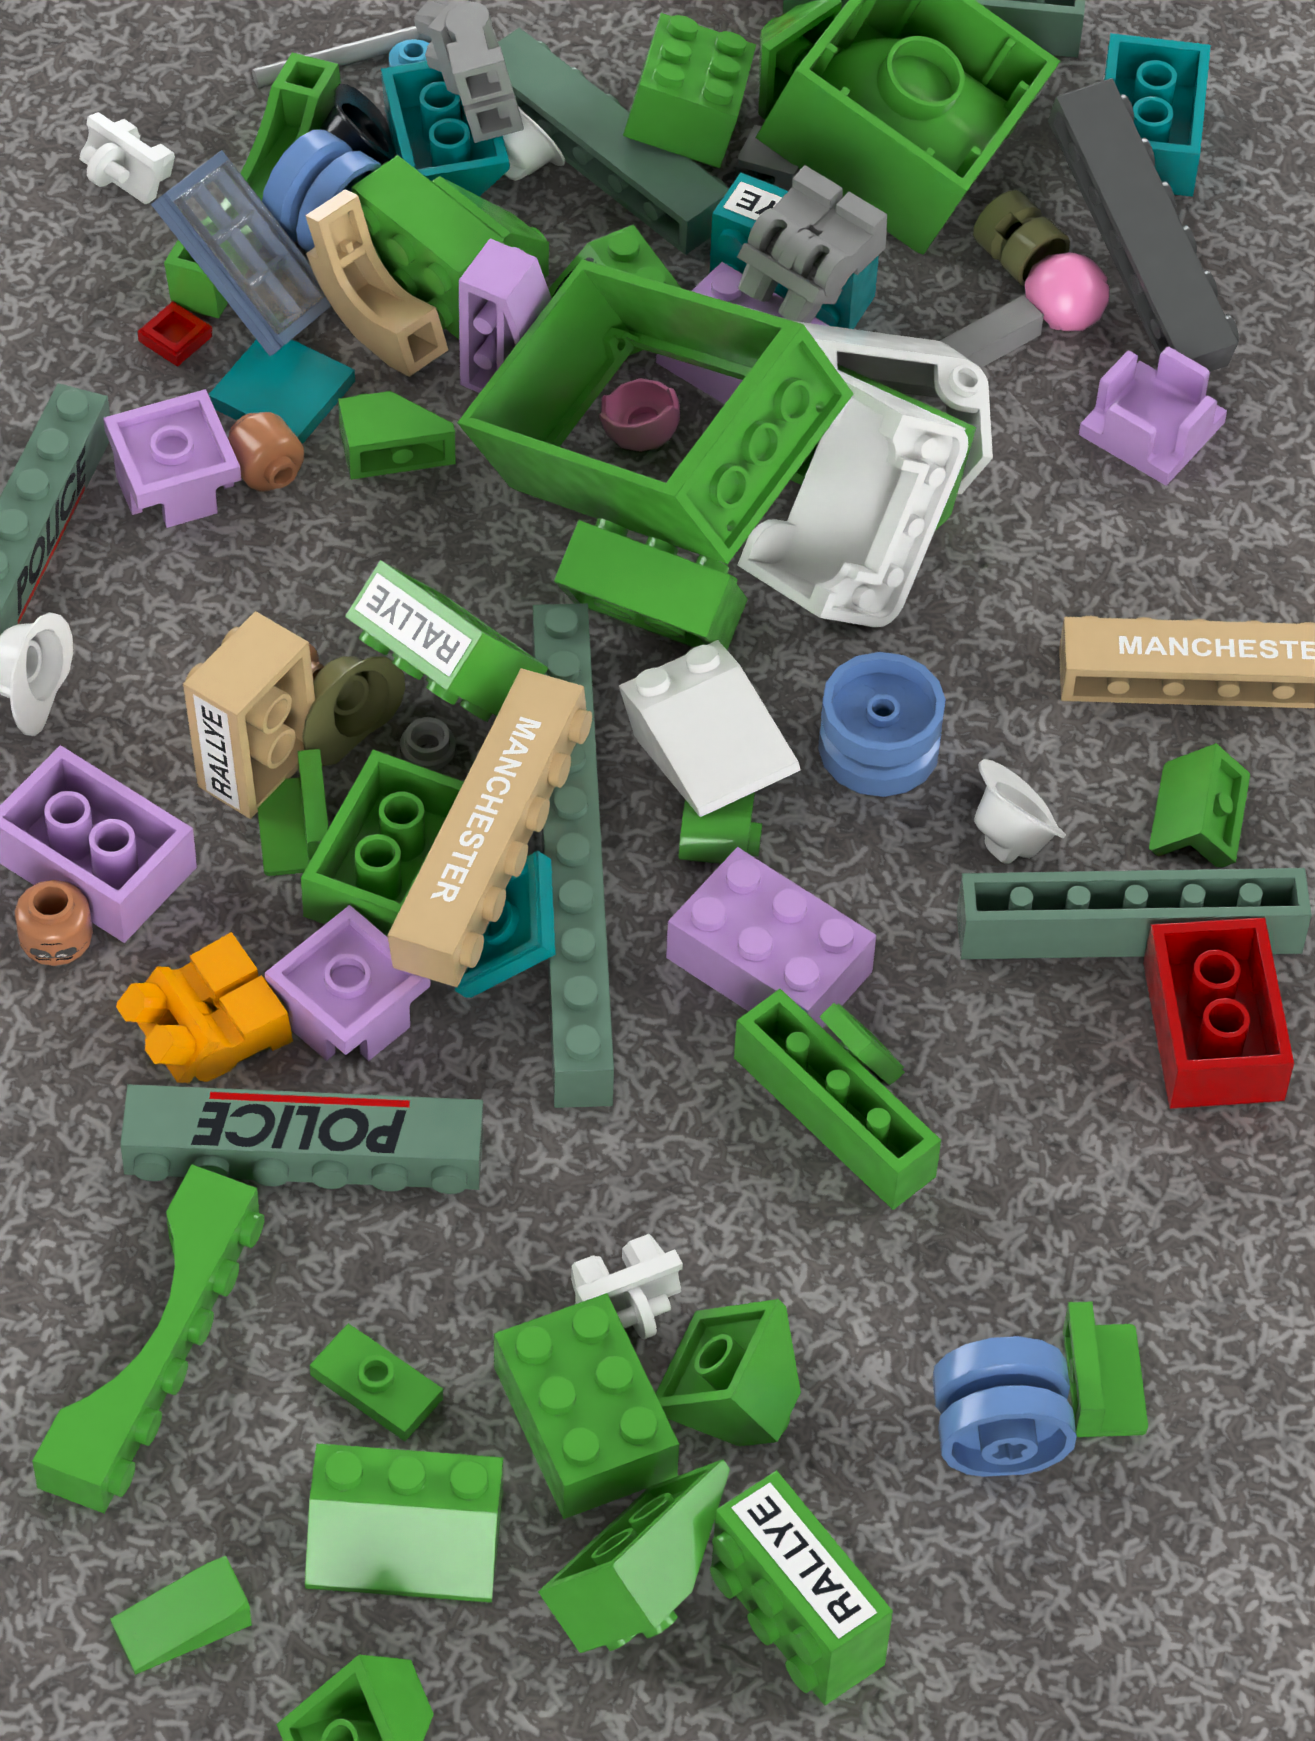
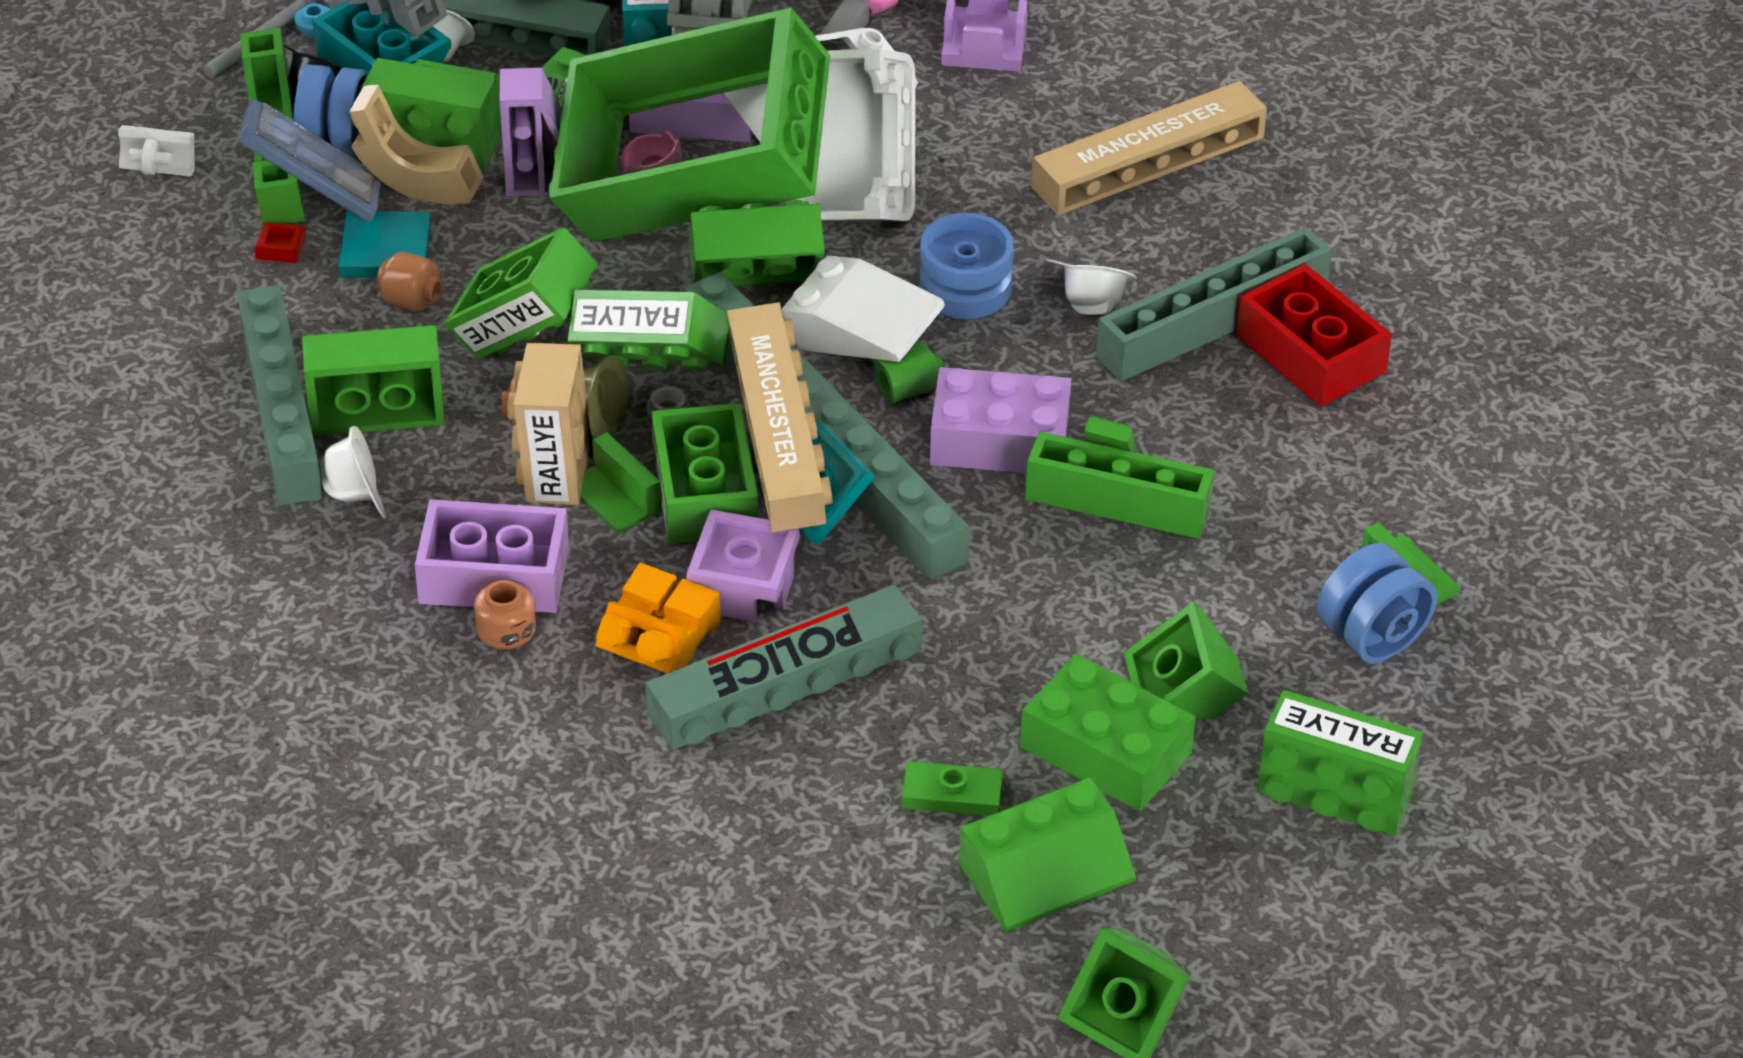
camera: 30 degrees left, 10 degrees down
bright green arch [32,1164,264,1514] -> none
lavender panel [103,389,241,528] -> none
bright green slope [110,1556,252,1675] -> none
bright green slope [338,391,456,480] -> none
bright green slope [538,1459,730,1653] -> none
white hips [571,1234,683,1339] -> none
bright green panel [1149,743,1250,868] -> none
none -> bright green brick [302,325,445,436]
none -> bright green brick [444,227,598,359]

